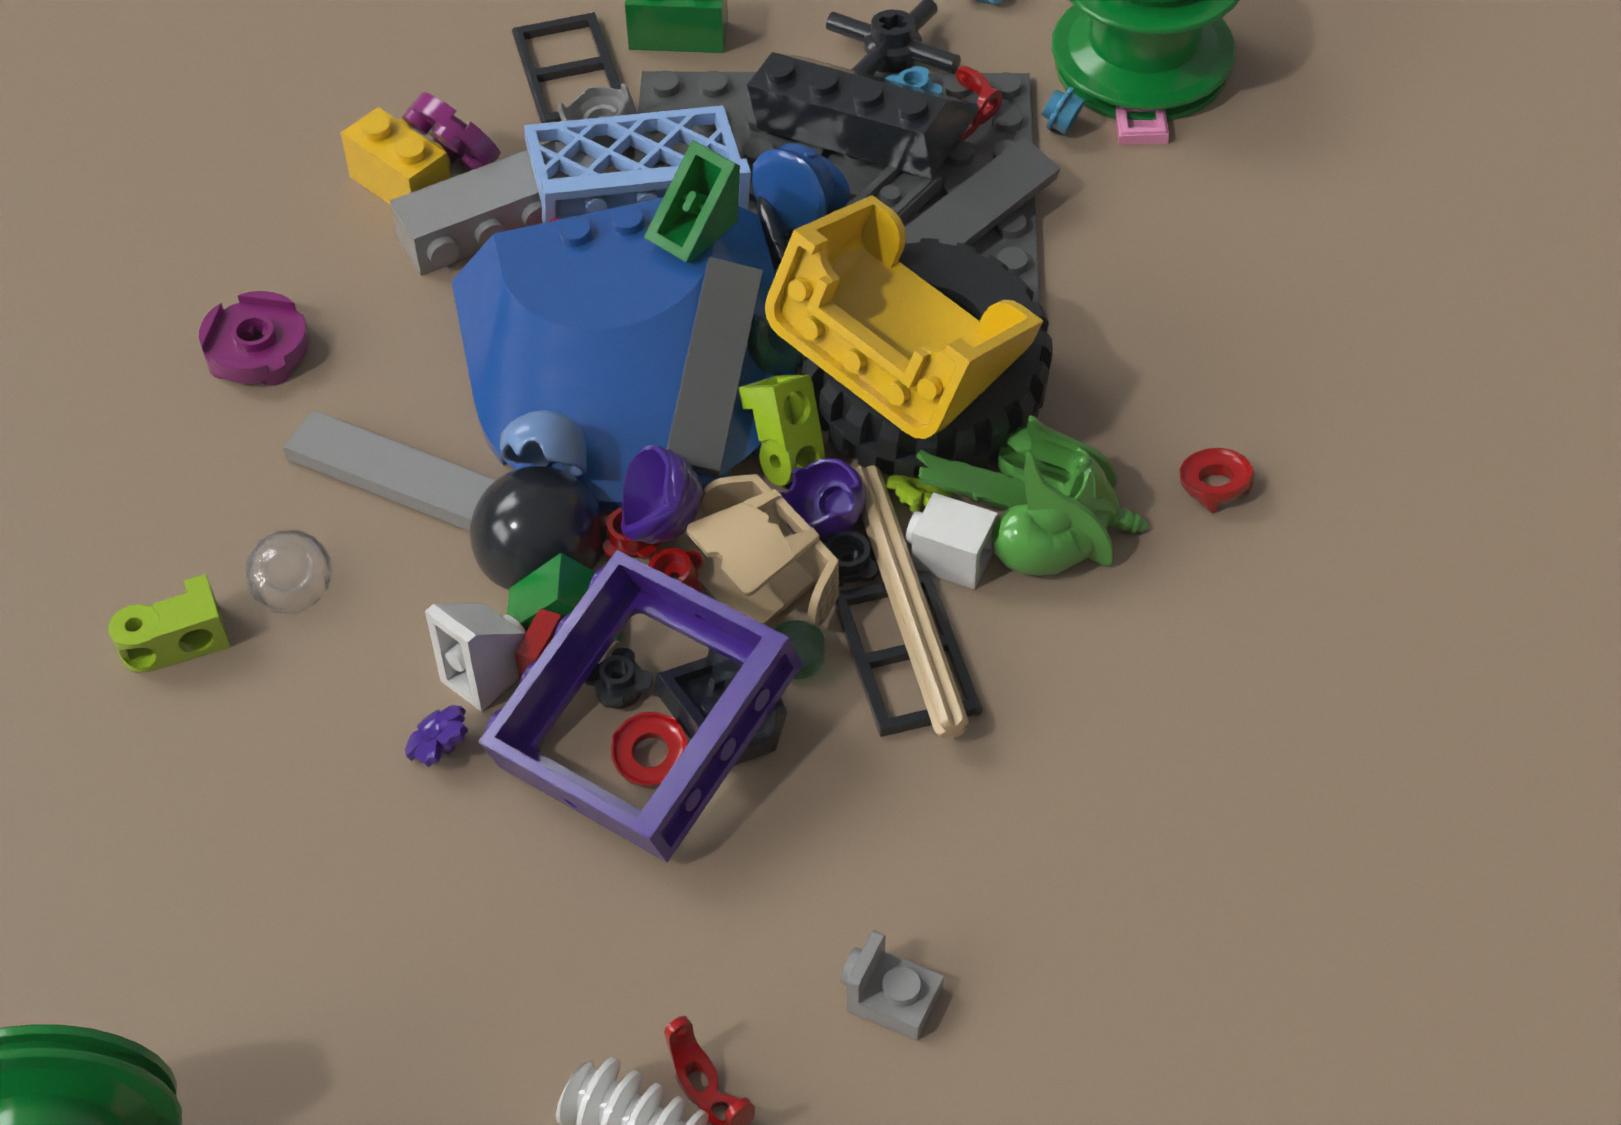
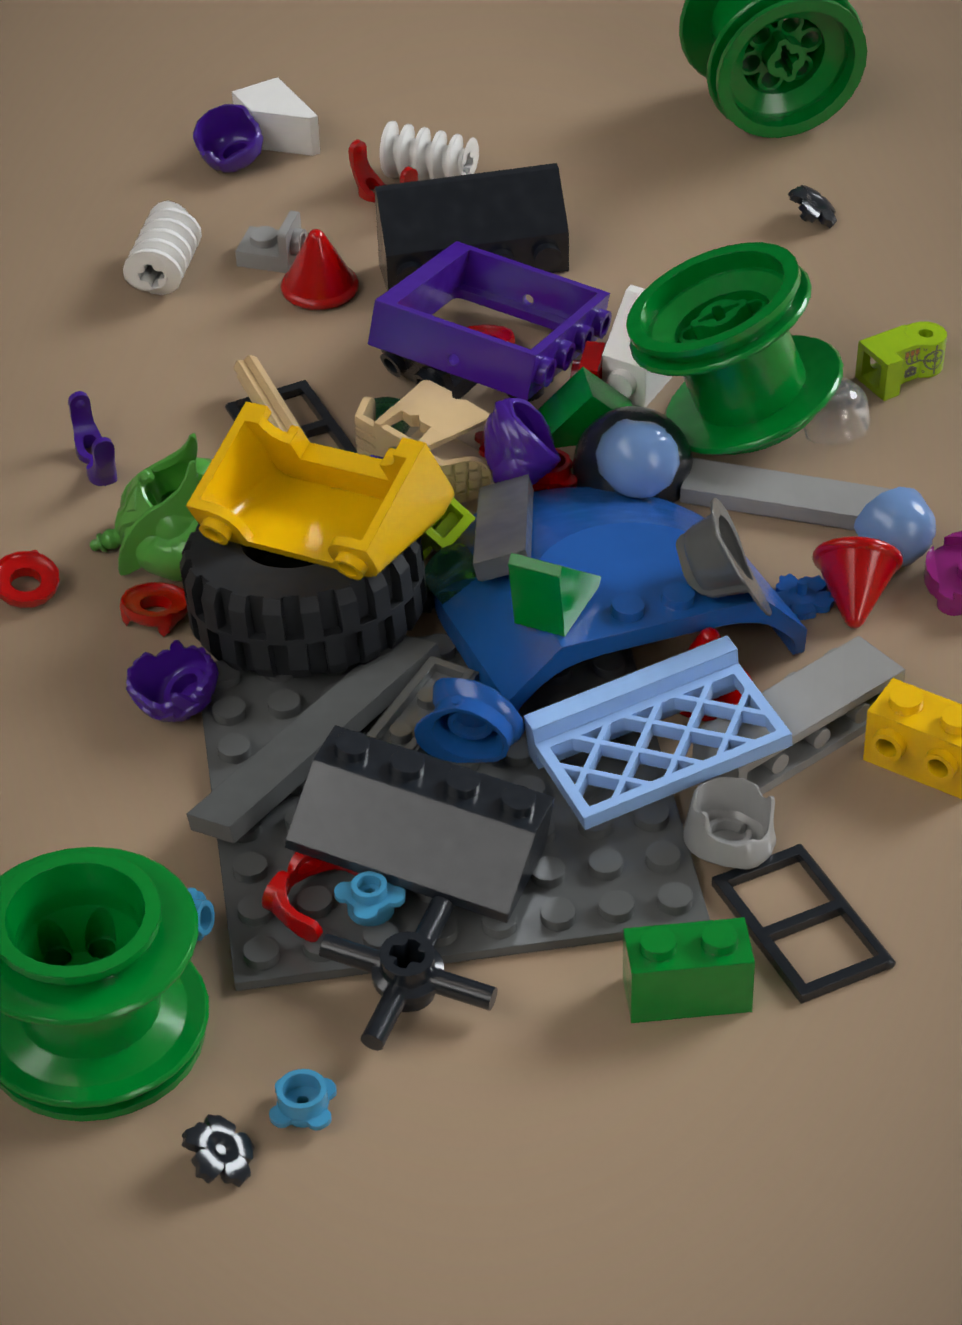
camera: 170 degrees right, 10 degrees down
magenta plate [402,92,501,171] -> none
none -> dark purple cap [68,391,117,486]
none -> red piece [120,582,188,637]
none -> white piece [123,200,202,295]
none -> dark purple hair [126,640,219,722]
none -> red hat [280,229,359,310]
none -> black slope [375,163,569,291]
none -> green wheel [626,242,844,455]
none -> dark grey piece [676,498,772,616]
none -> blue plant [775,573,835,620]
none -> black plant [788,185,837,228]
none -> red hat [812,536,903,628]
none -> medium blue hair [854,487,936,567]

